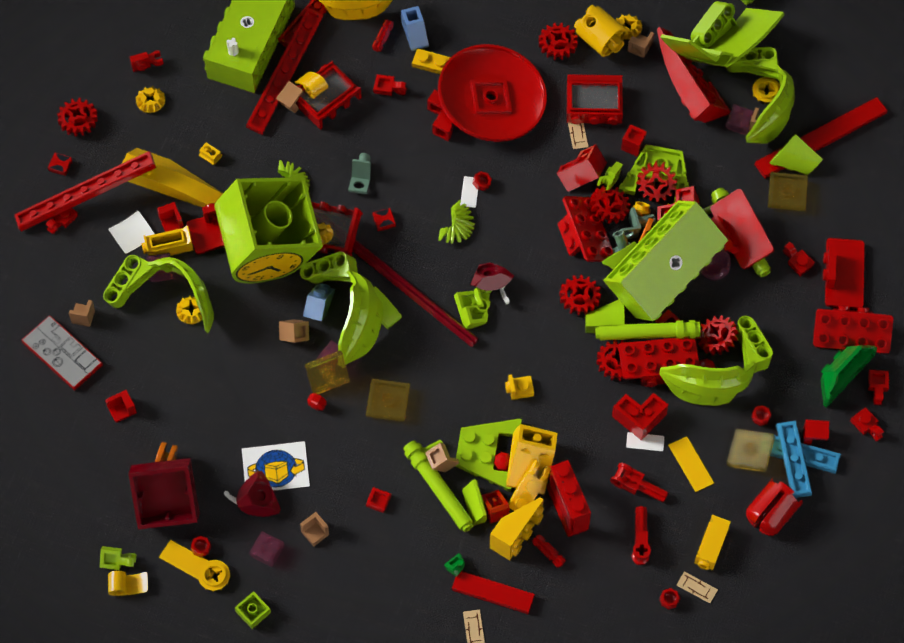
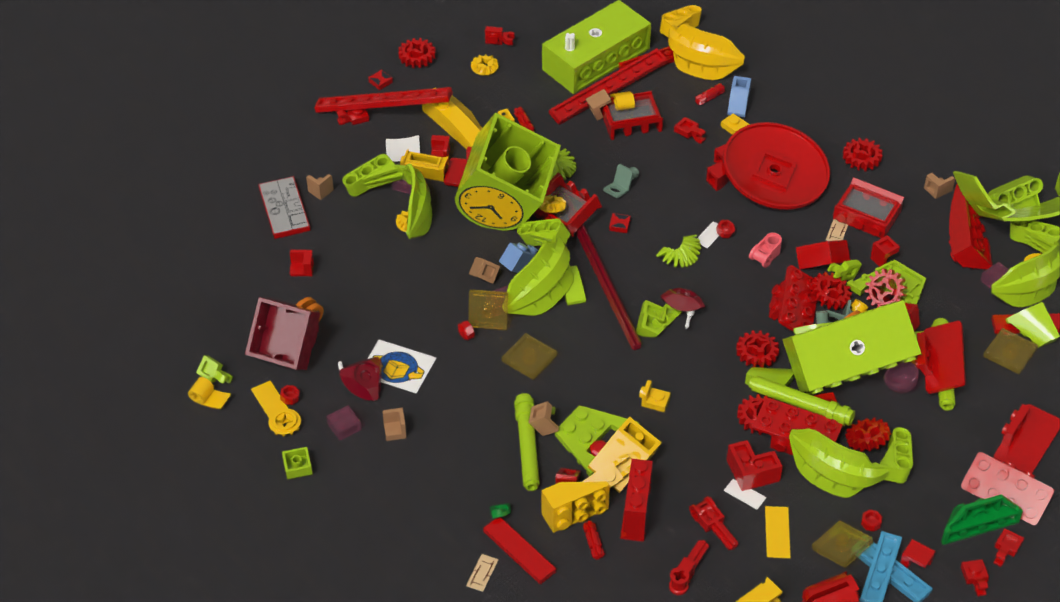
camera: 30 degrees right, 15 degrees down
red tile [366,487,392,513] -> none
lime slope [462,479,487,525] -> none
yellow cylinder [574,5,627,57] -> none
yellow gear [616,13,642,39] -> none
red plate [783,242,815,277] -> none
none -> red axle [514,107,534,132]
none -> coral piece [749,233,782,268]

